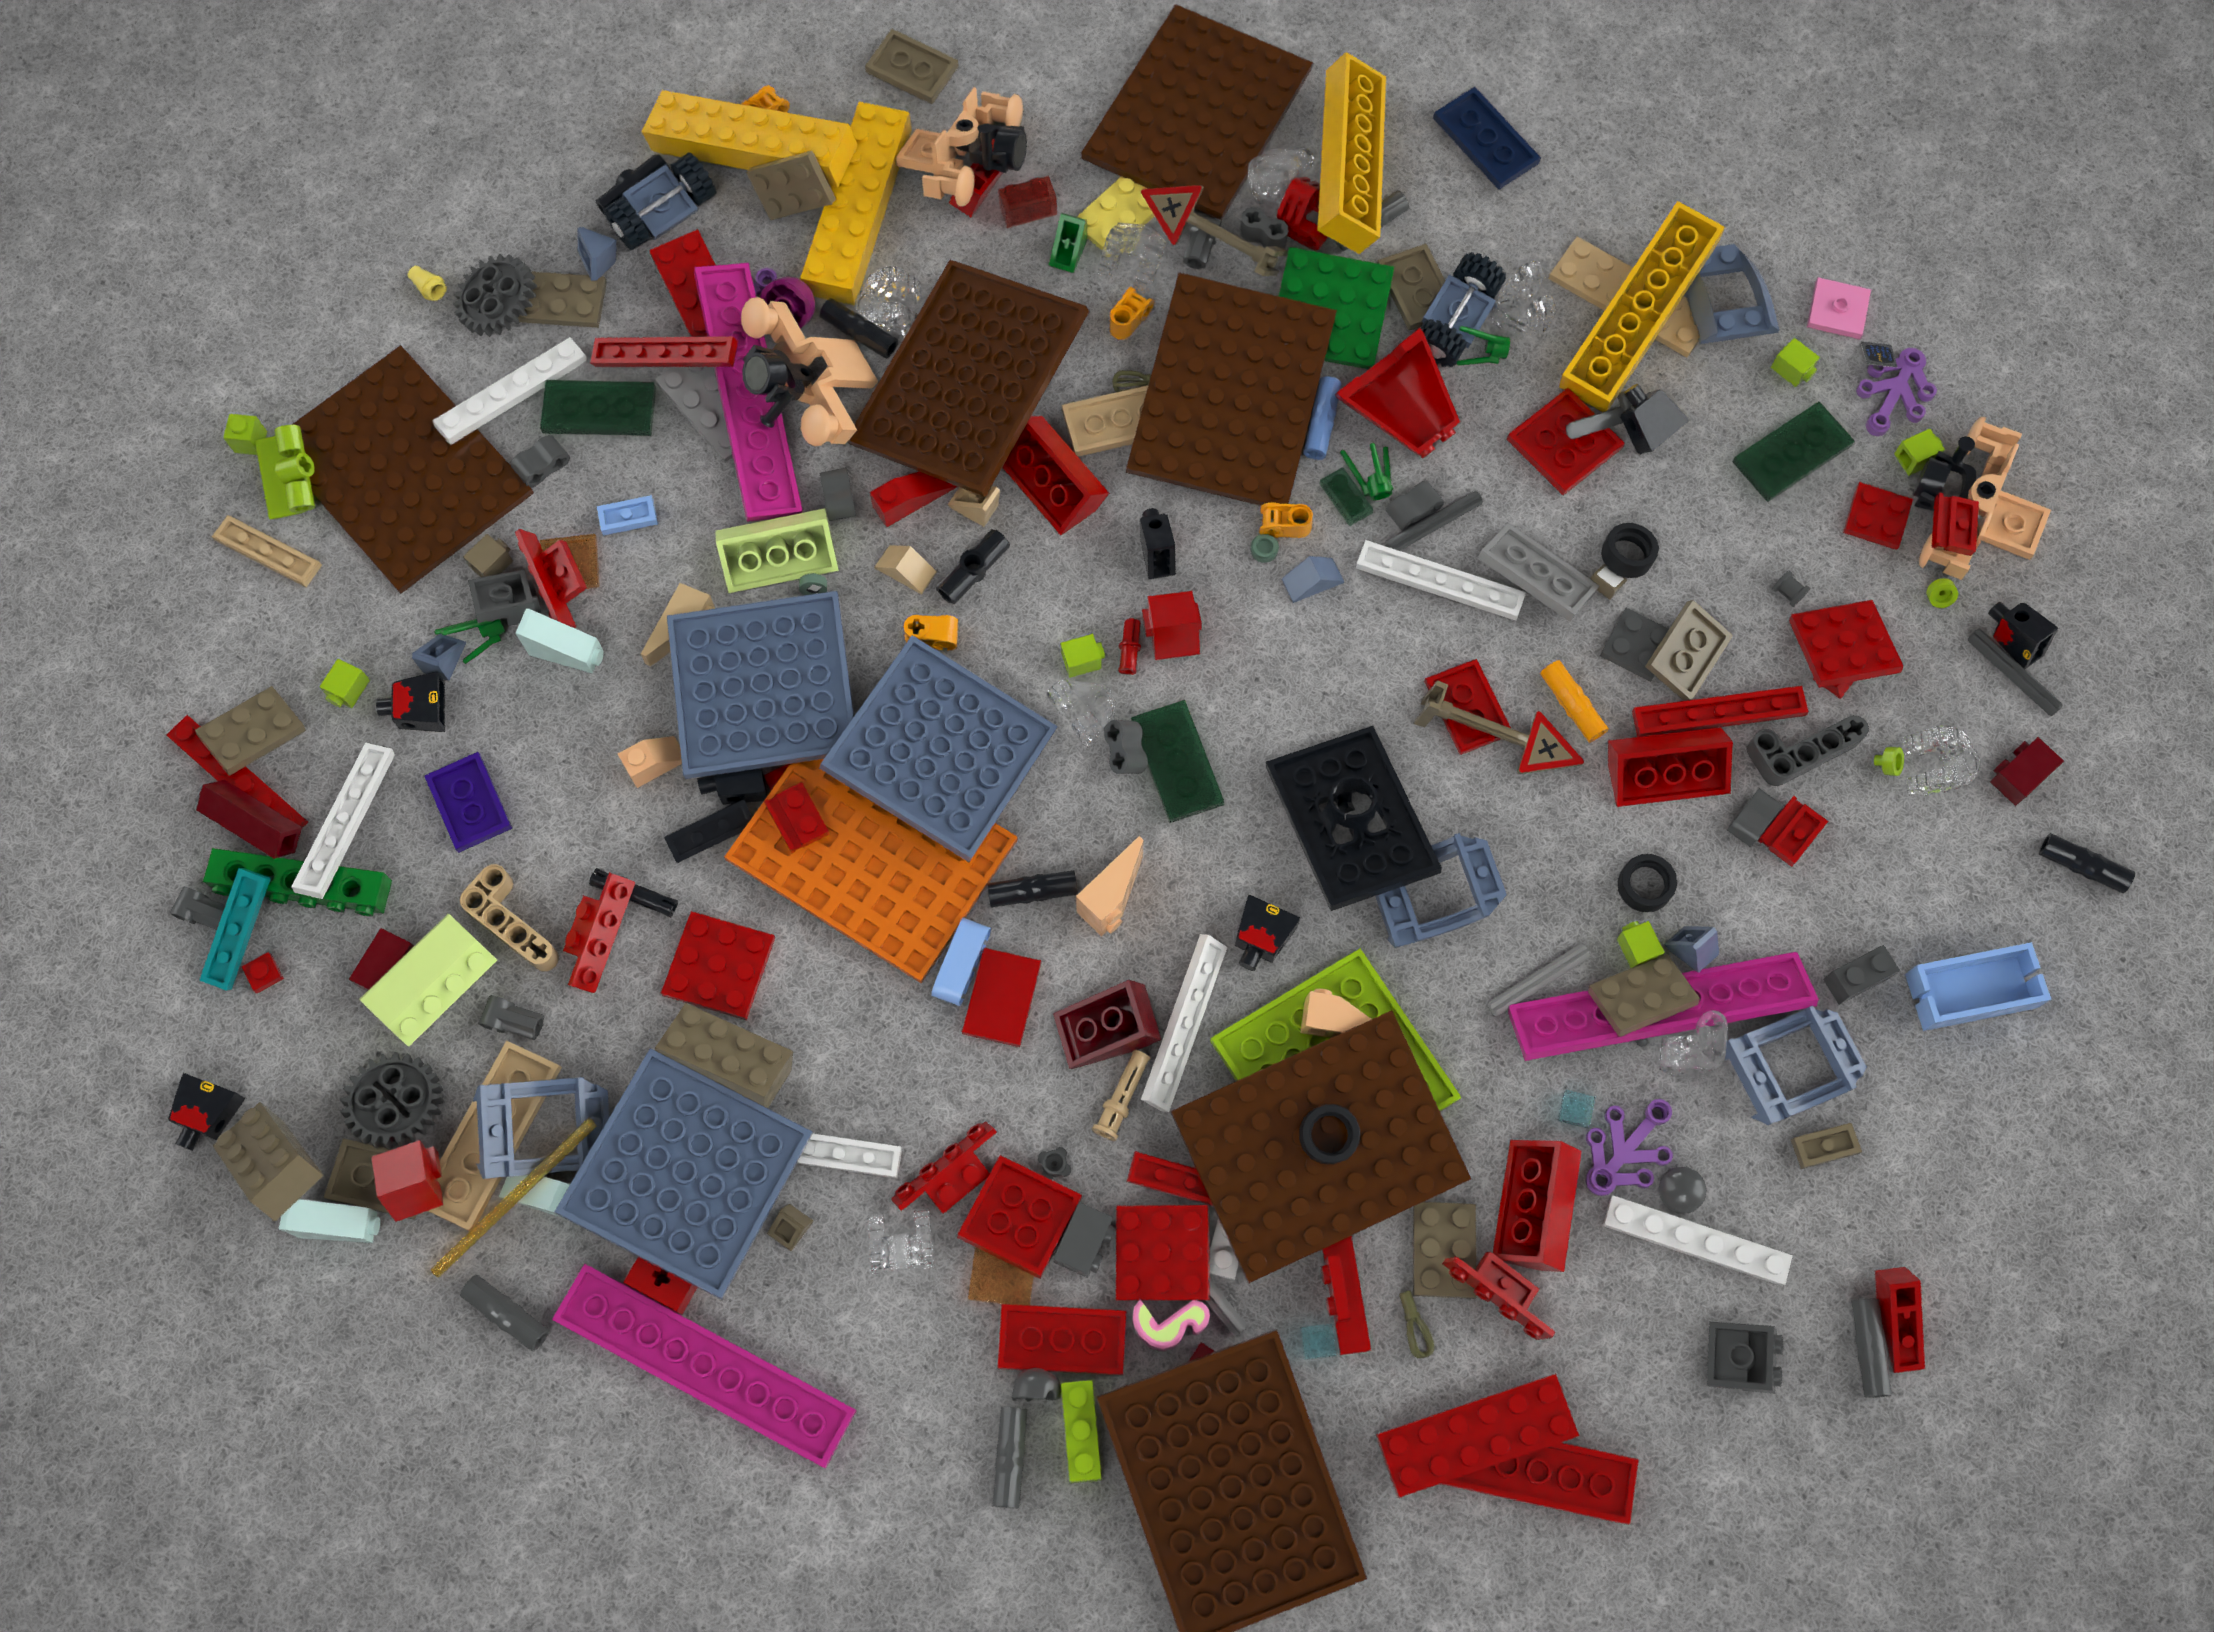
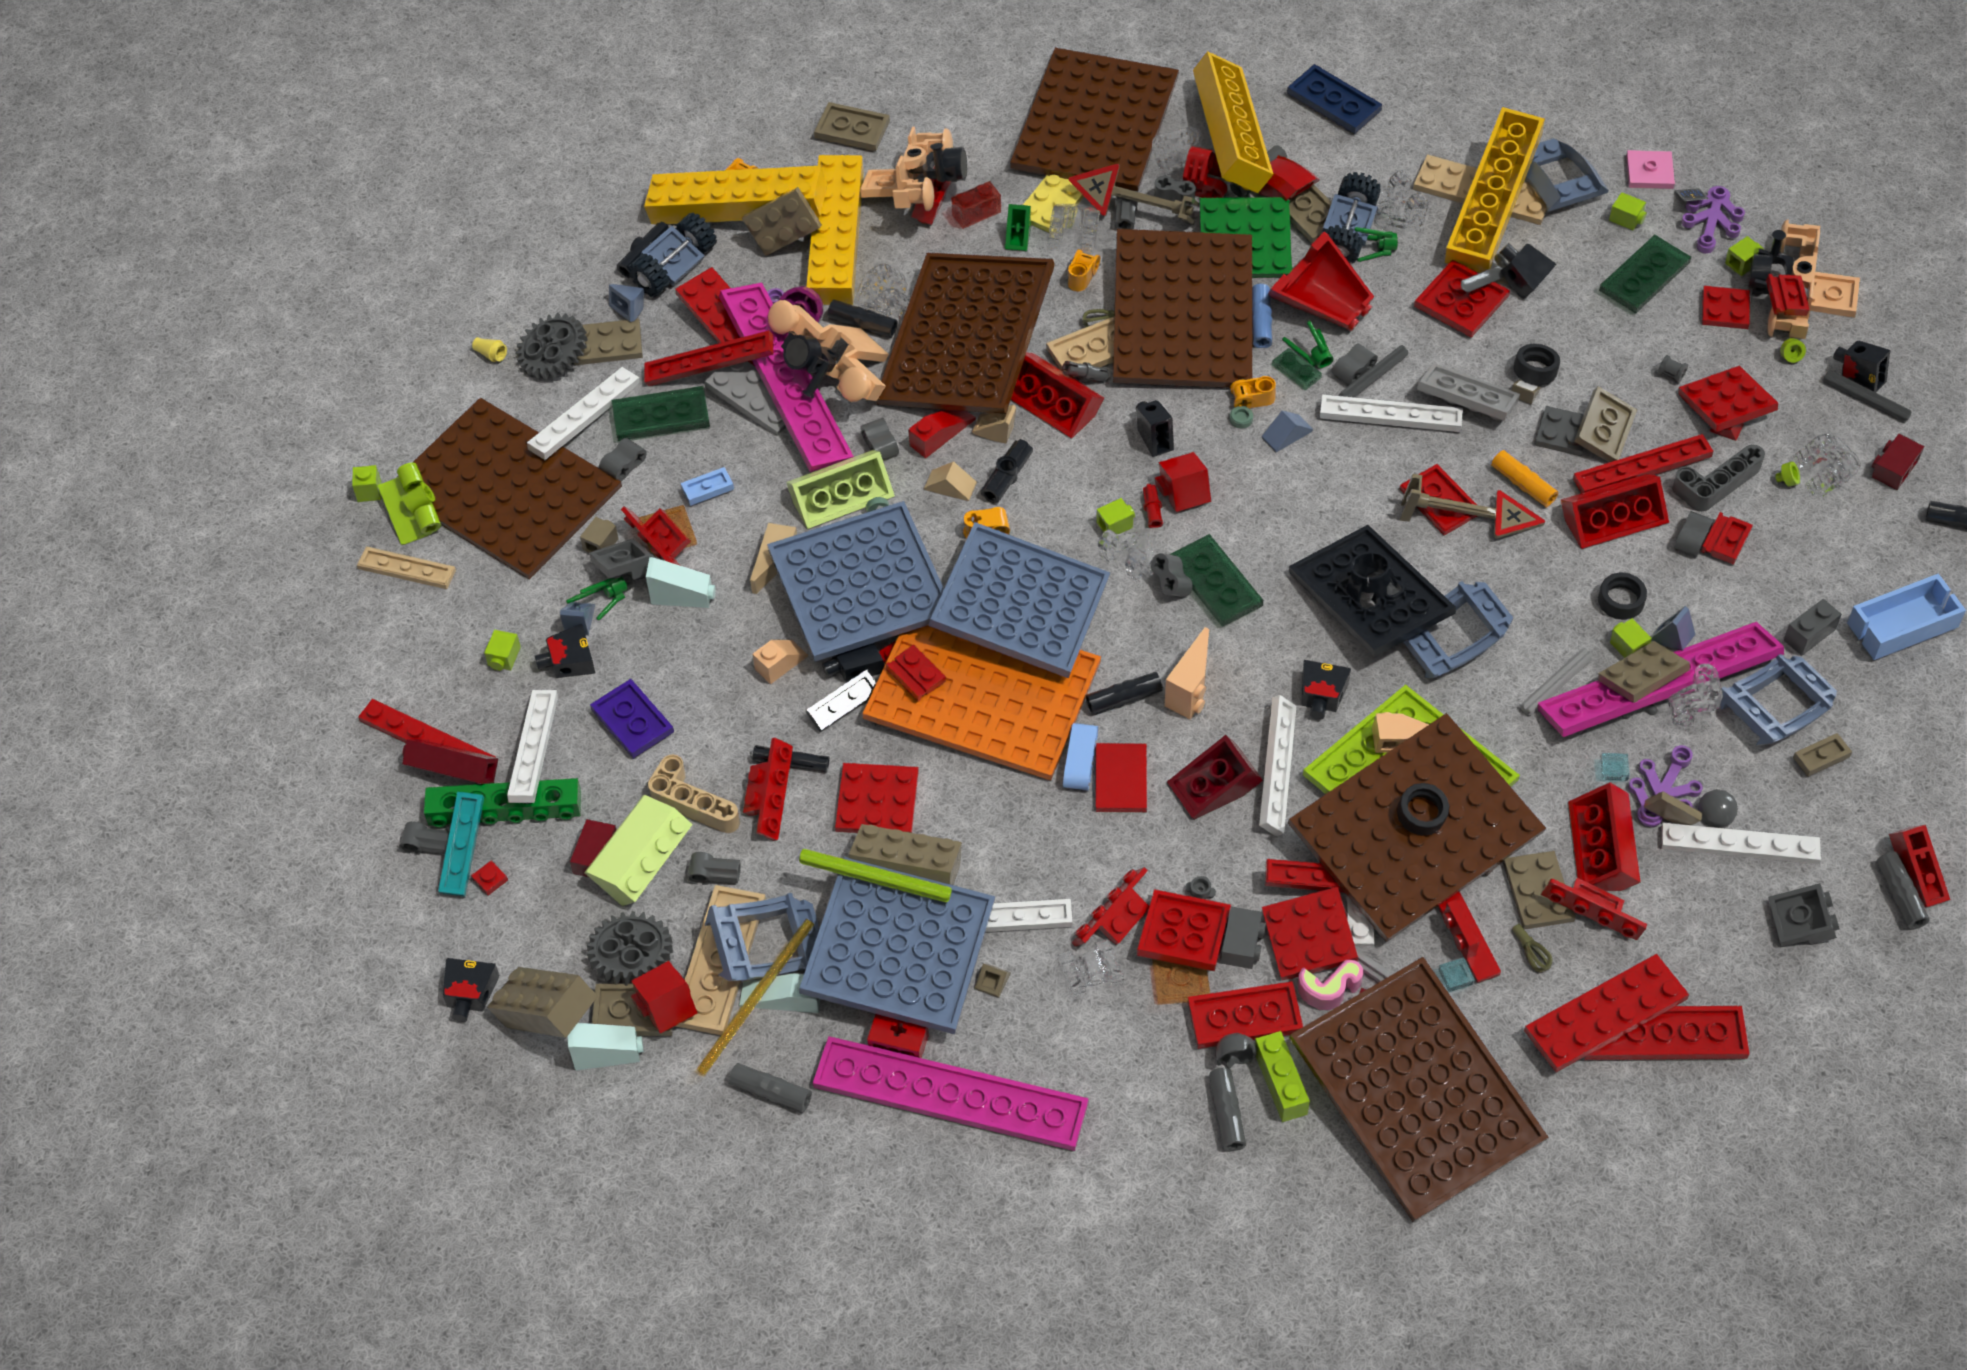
camera: 10 degrees left, 15 degrees down
dark tan plate [195,686,306,776] -> none
tan pin [1092,1050,1150,1141] -> none
none -> lime axle [799,849,952,902]
none -> dark grey pin [1062,361,1108,382]
none -> red slope [1258,155,1320,201]
none -> dark tan tile [1644,791,1702,825]

